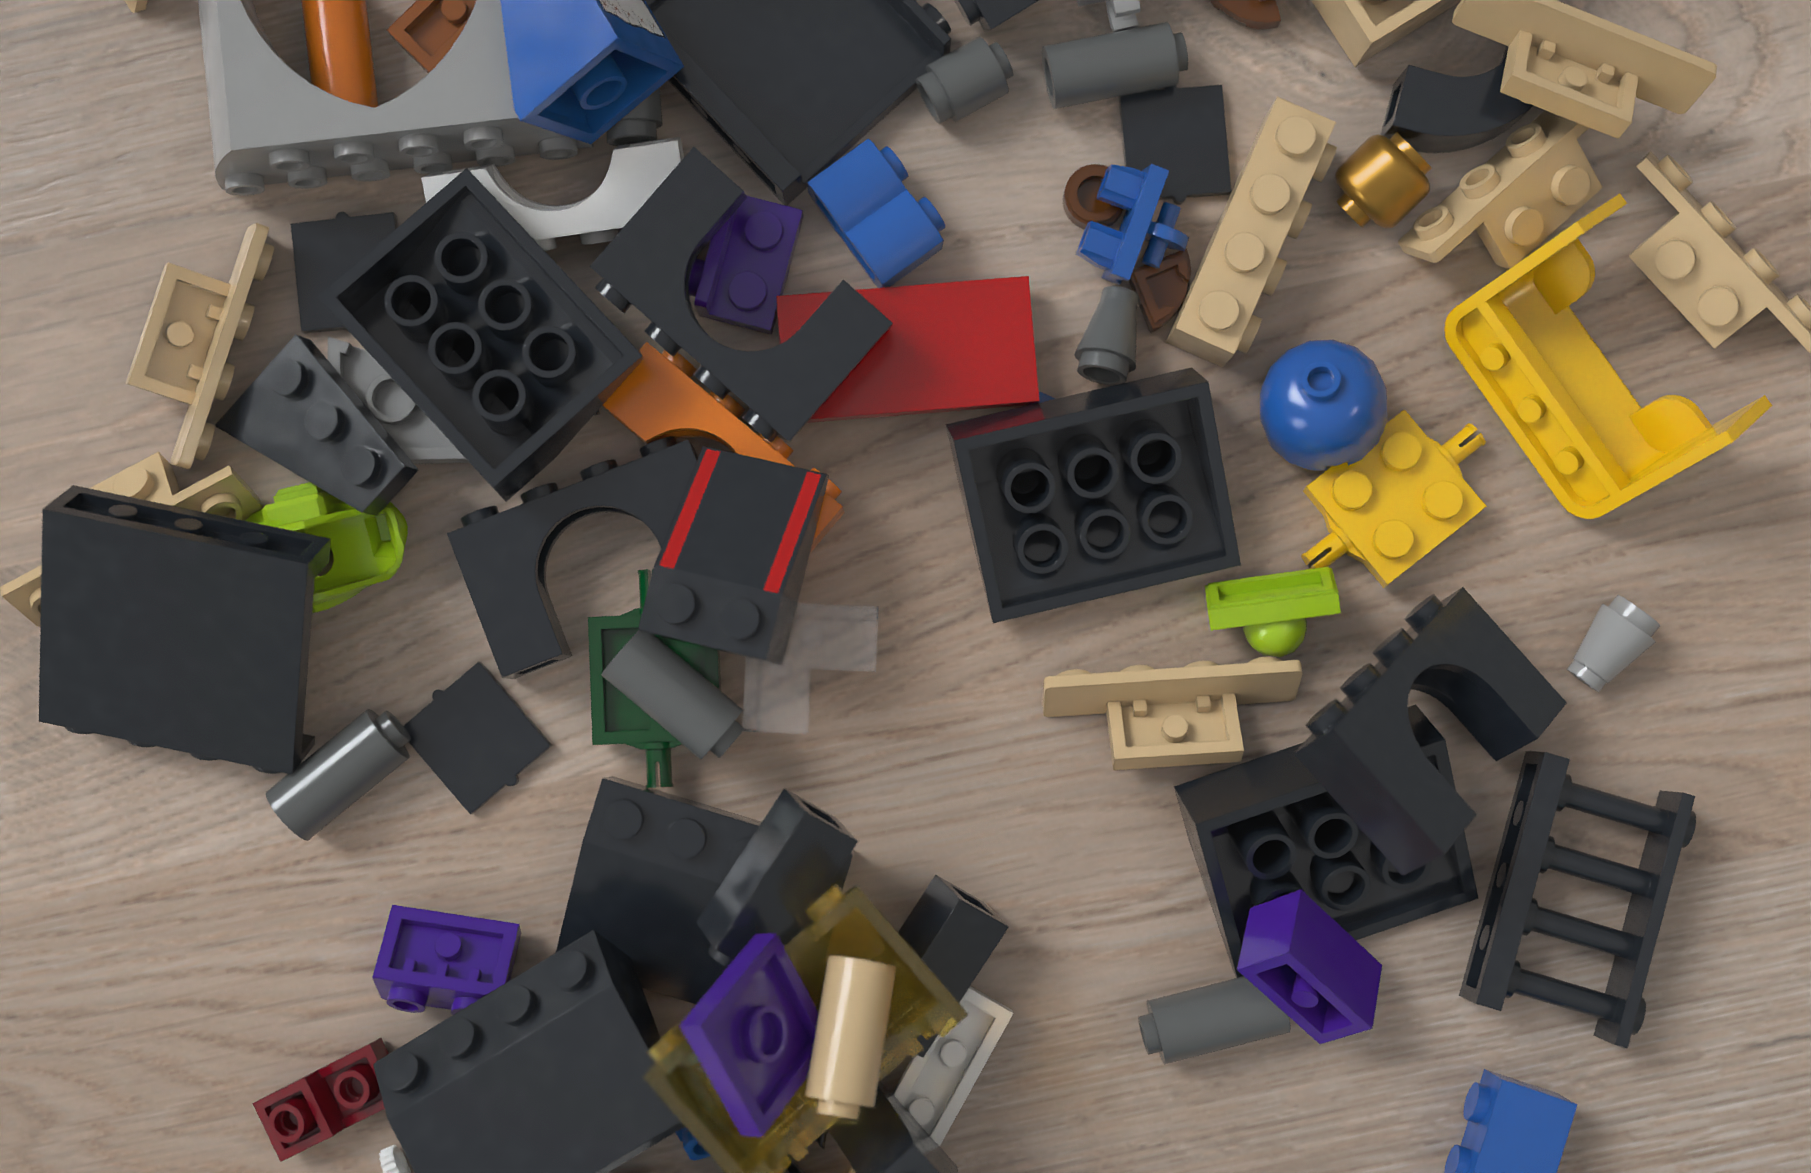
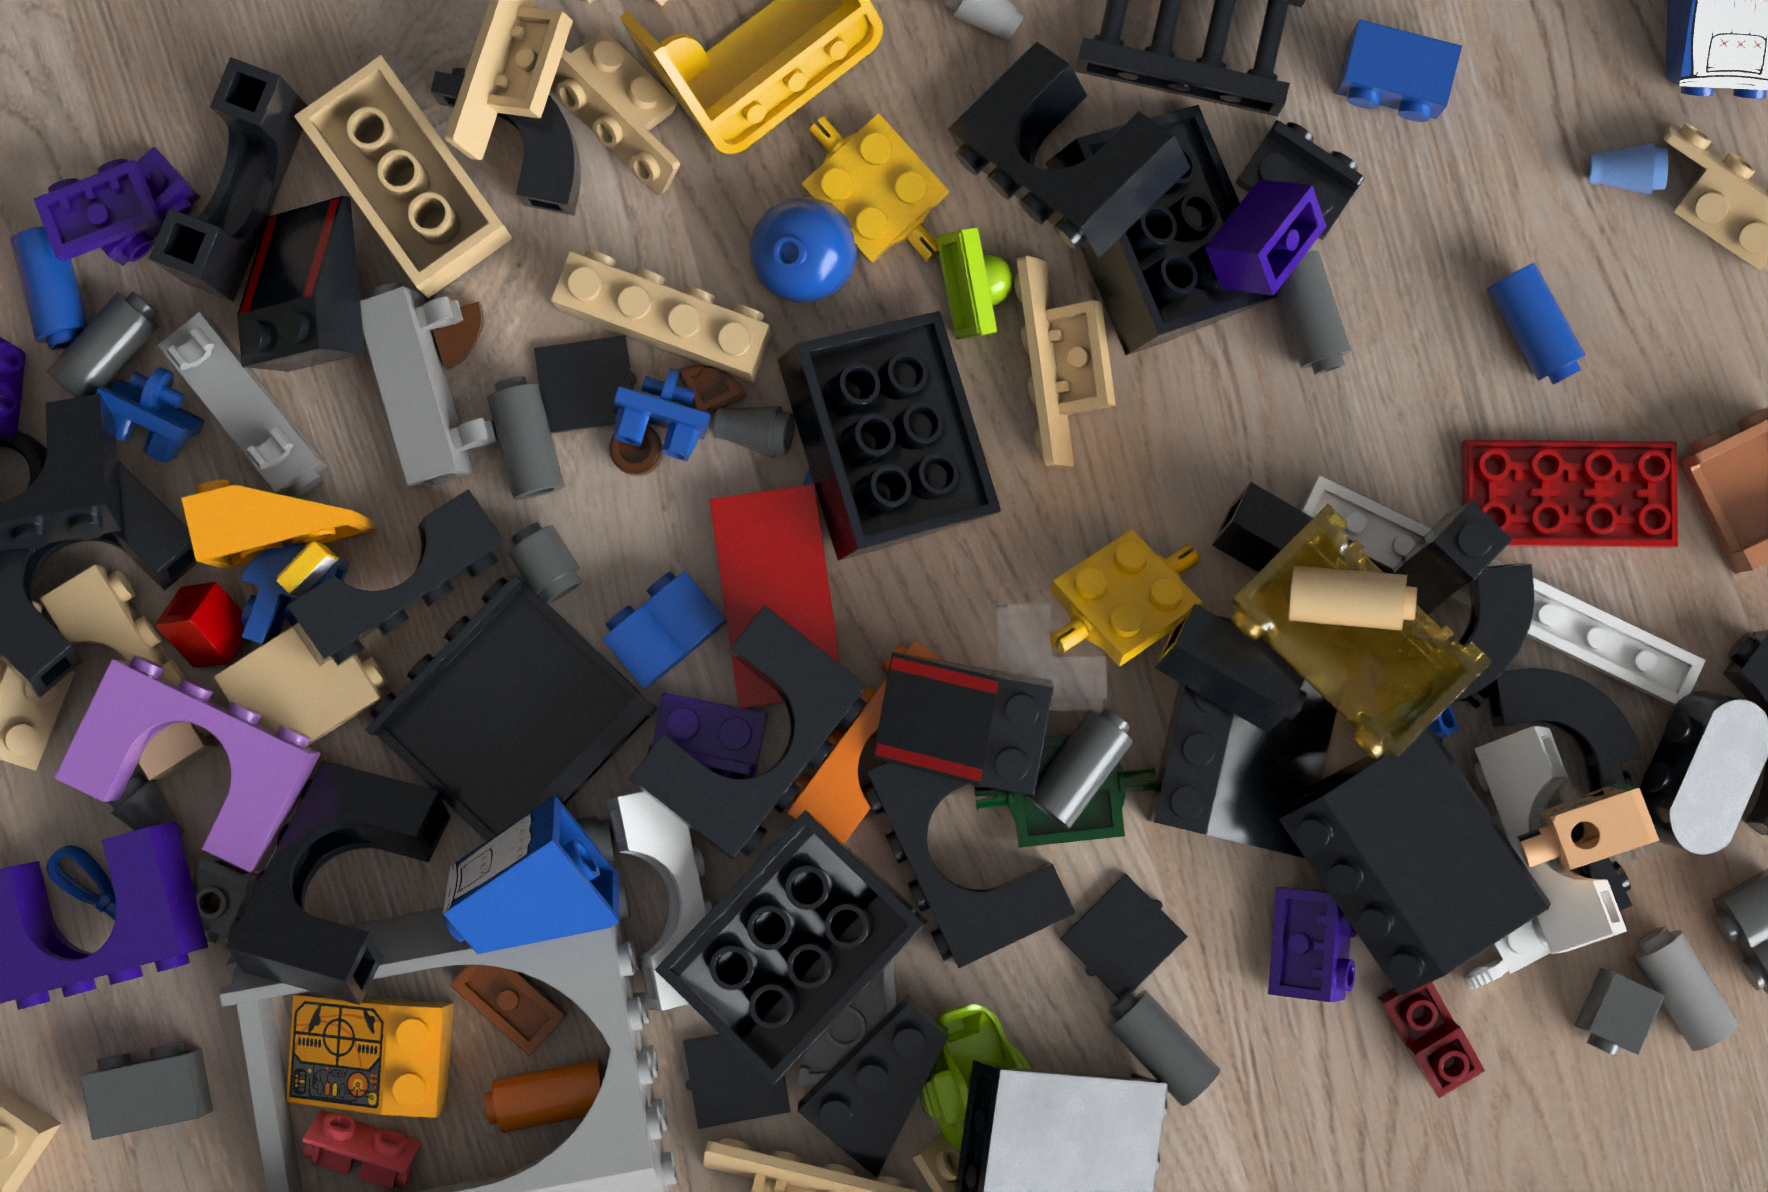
camera: 85 degrees left, 0 degrees up
dark purple plate [679,933,819,1137] -> none
pearl gold head [1335,132,1432,229] -> none
none -> yellow plate [1049,529,1202,667]
none -> black bracket [1235,120,1365,240]

